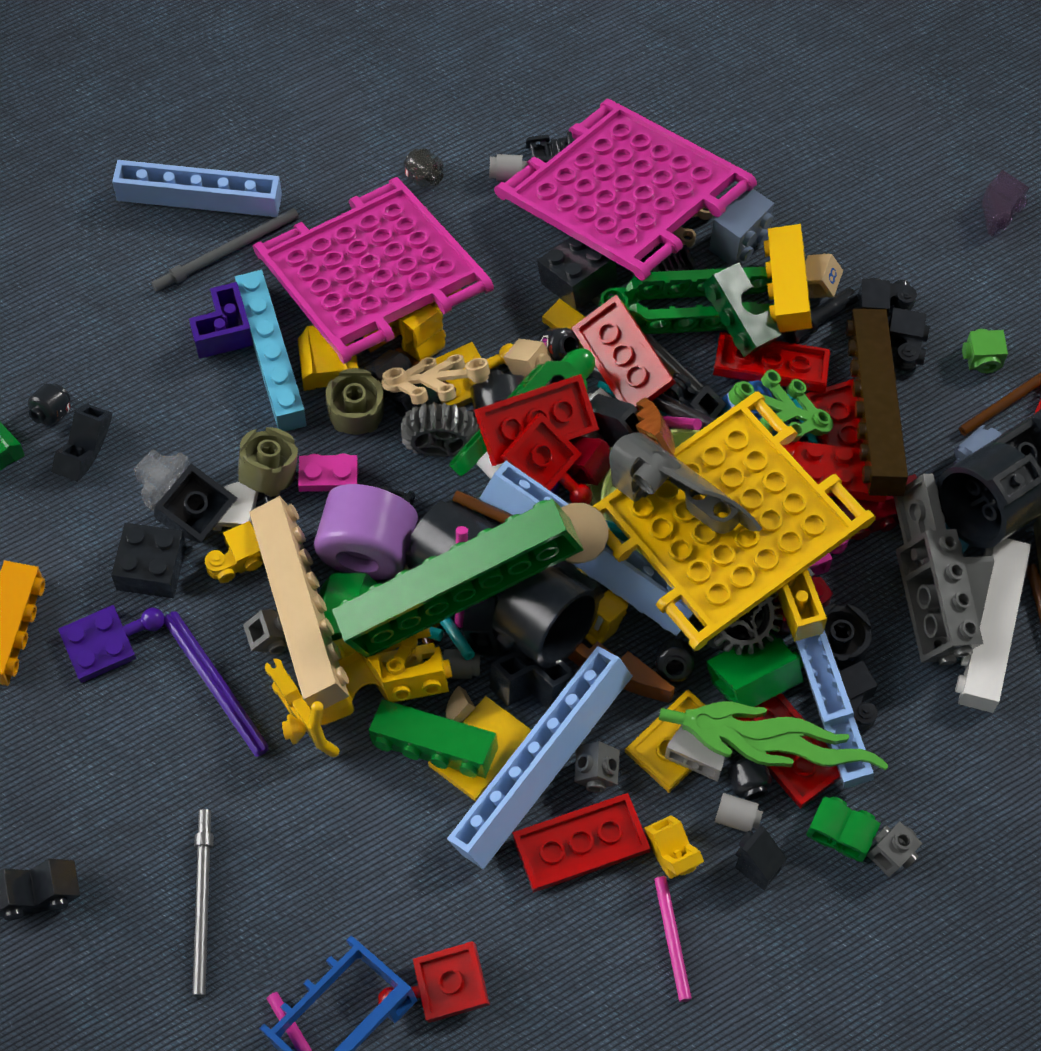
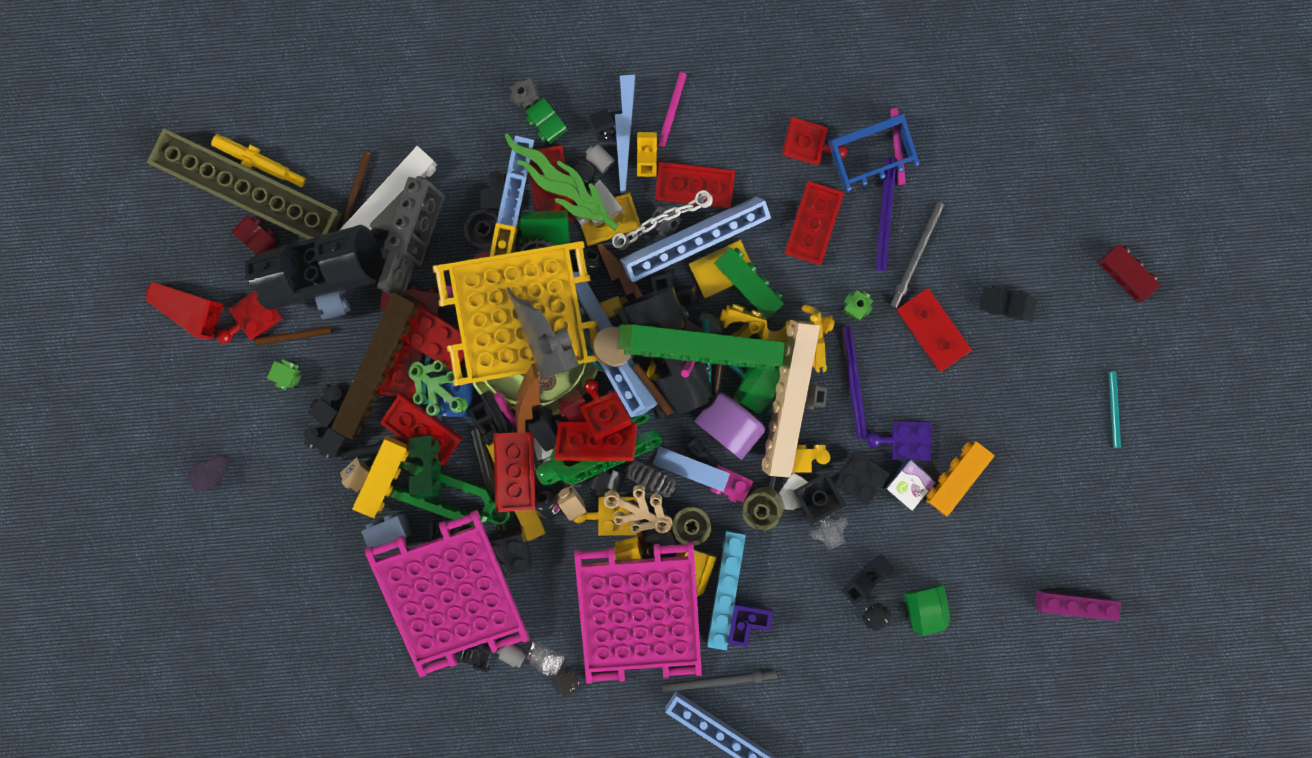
camera: 155 degrees left, 25 degrees up
tan tile [446,686,475,723] -> none
none -> clear brick [526,641,564,676]
none -> white piece [612,190,713,250]
none -> light blue slope [615,75,635,194]
none -> light blue slope [653,446,730,492]
none -> red plate [784,181,844,266]
none -> bright green brick [842,290,873,322]
none -> dark purple axle [875,158,896,271]
none -> tile [883,458,936,512]
none -> red plate [896,288,972,372]

